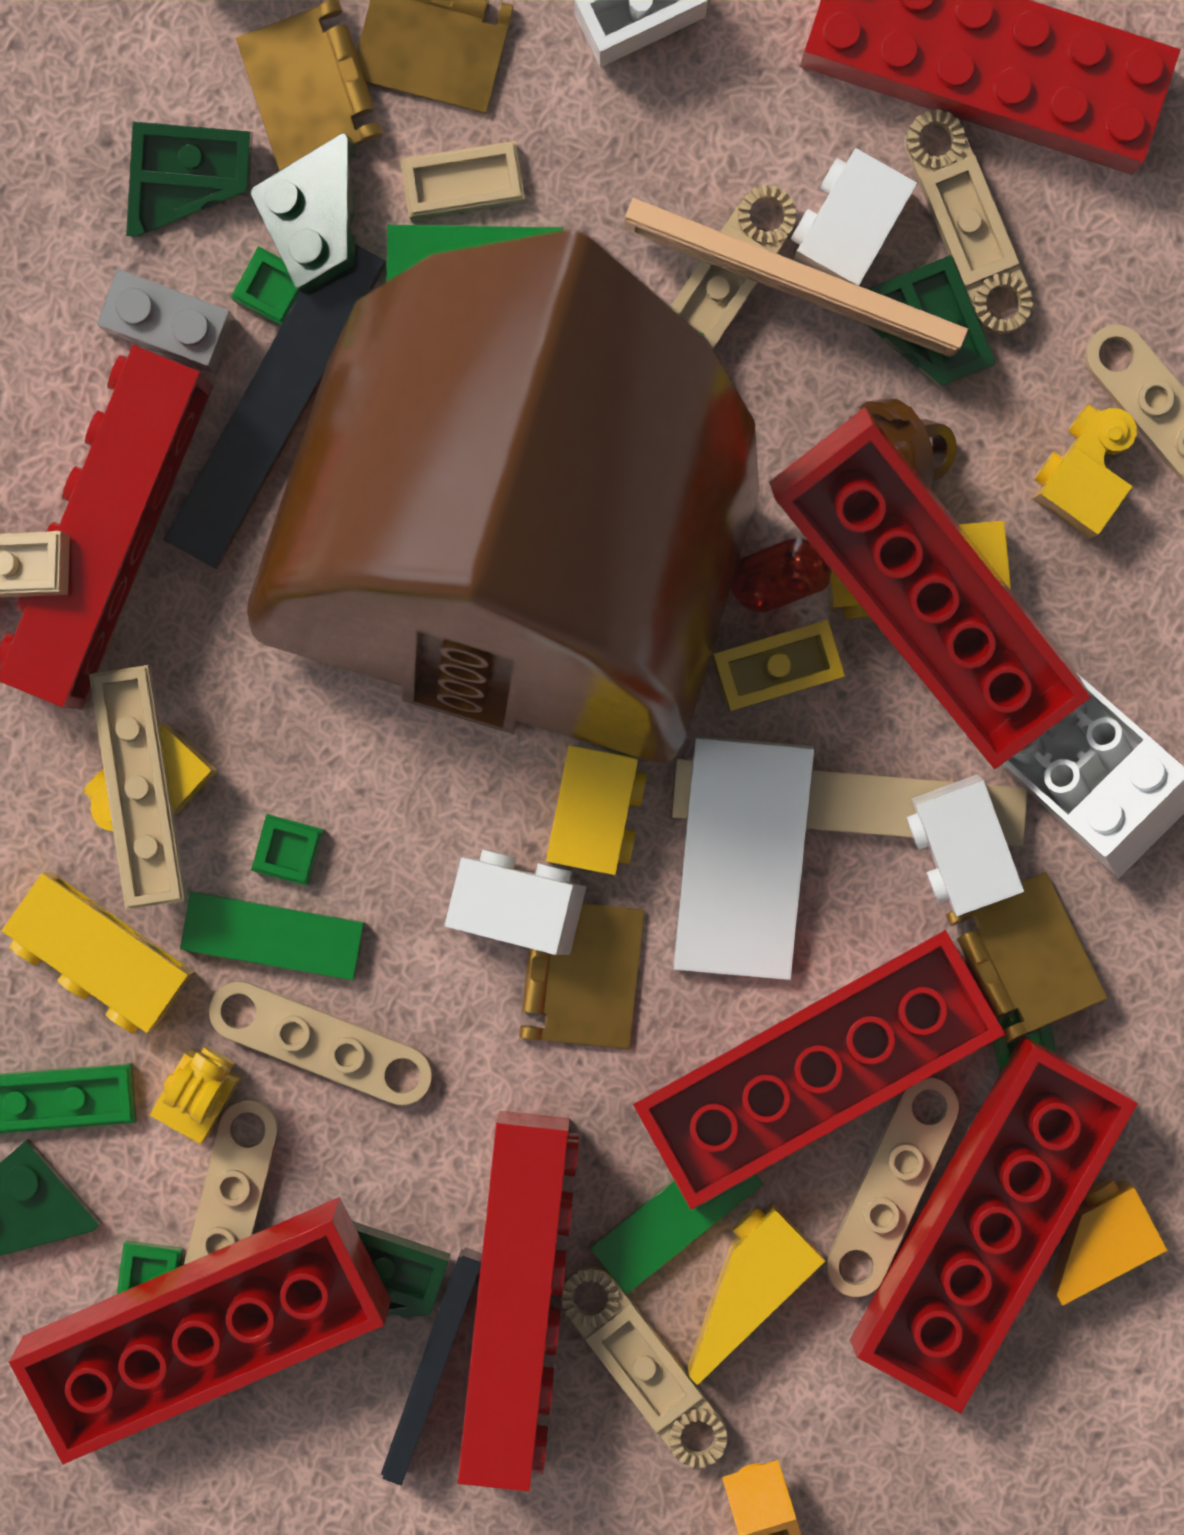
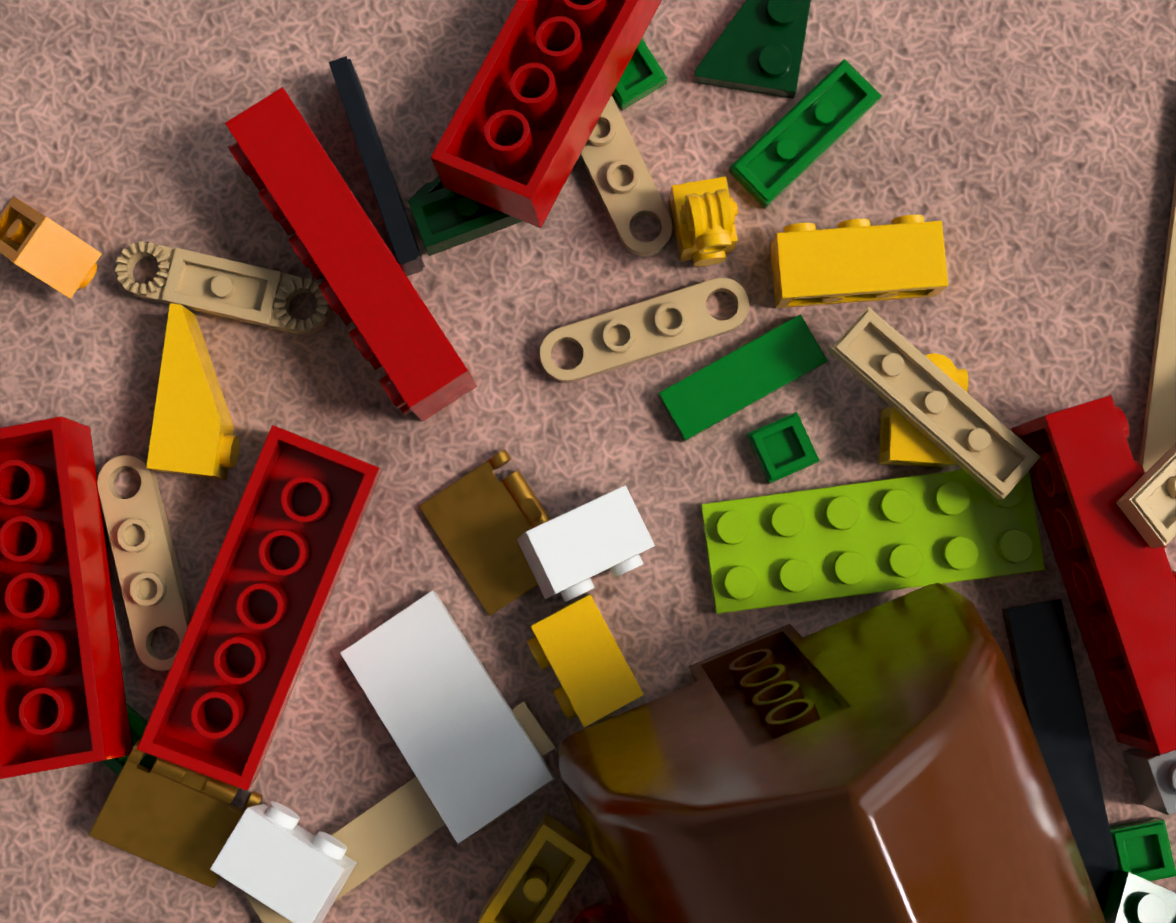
camera: 140 degrees right, 5 degrees down
green tile [590,1174,764,1295] -> none
none -> lime plate [700,469,1045,614]

